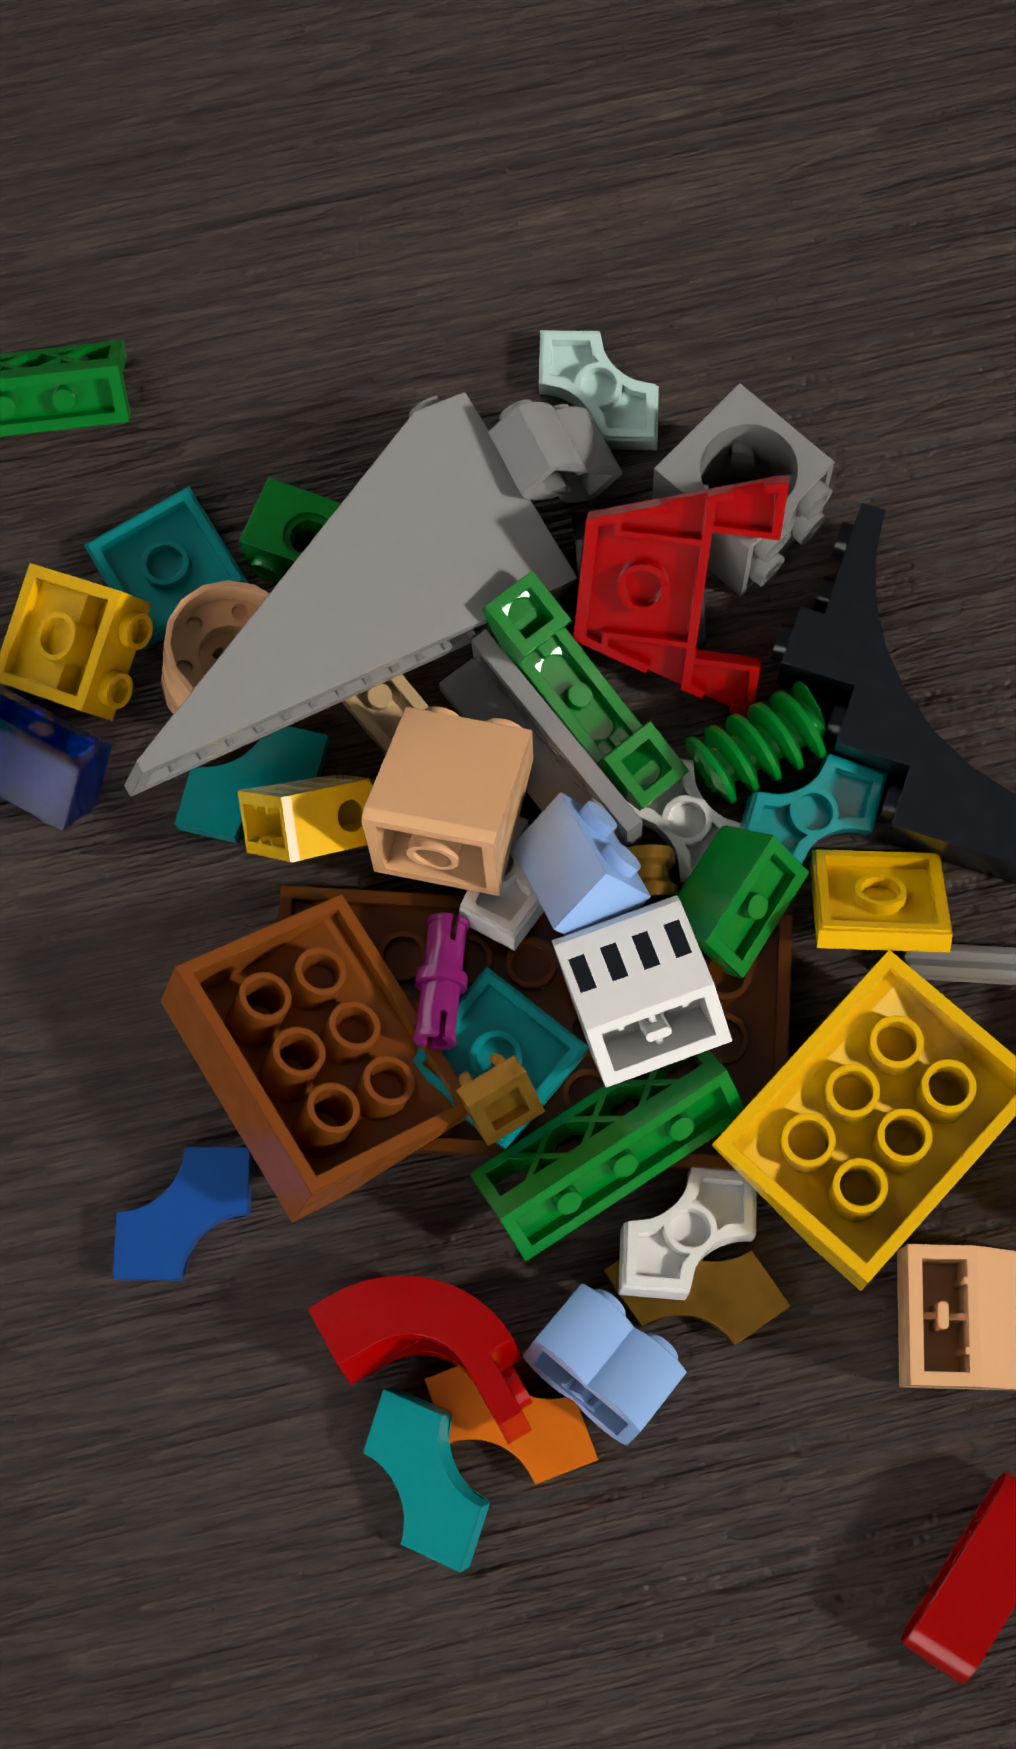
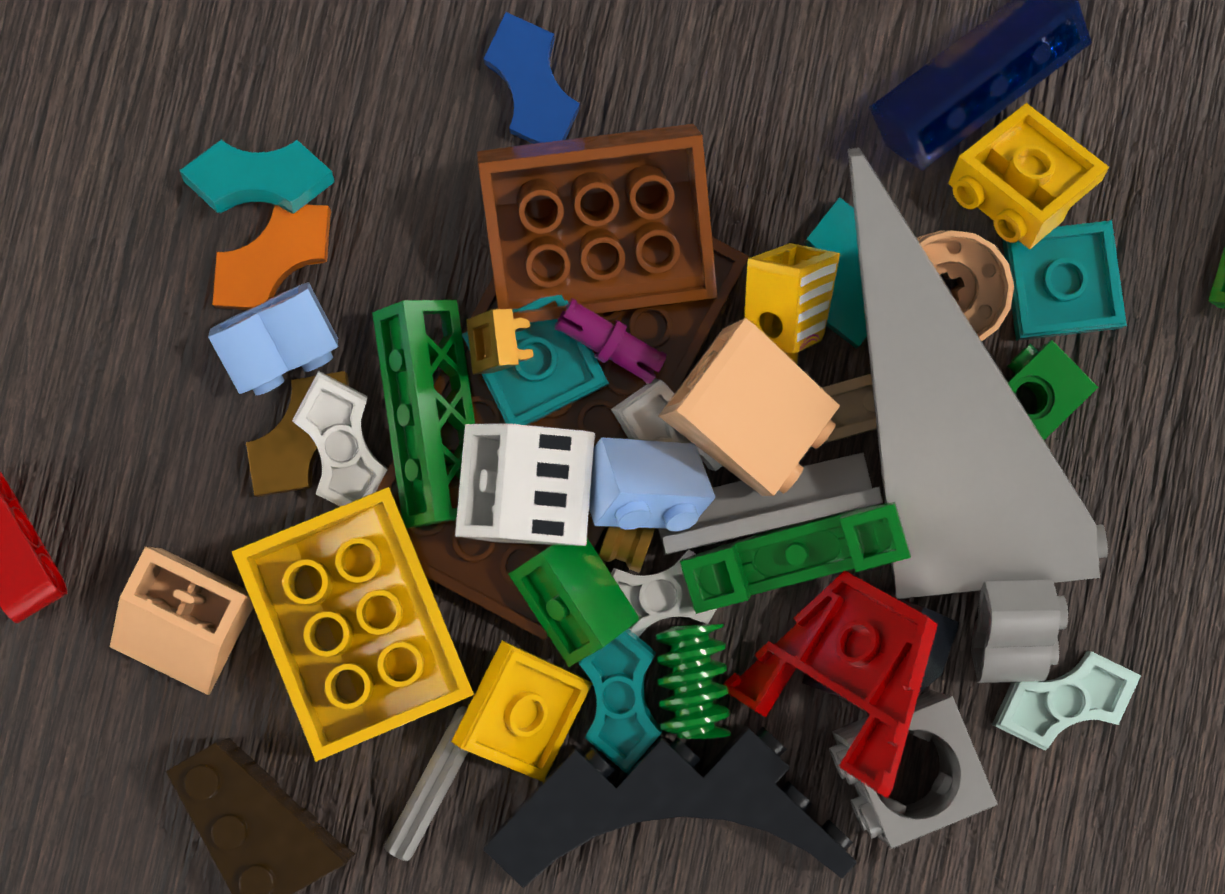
camera: 105 degrees right, 10 degrees up
red arch [308,1275,533,1444] -> none

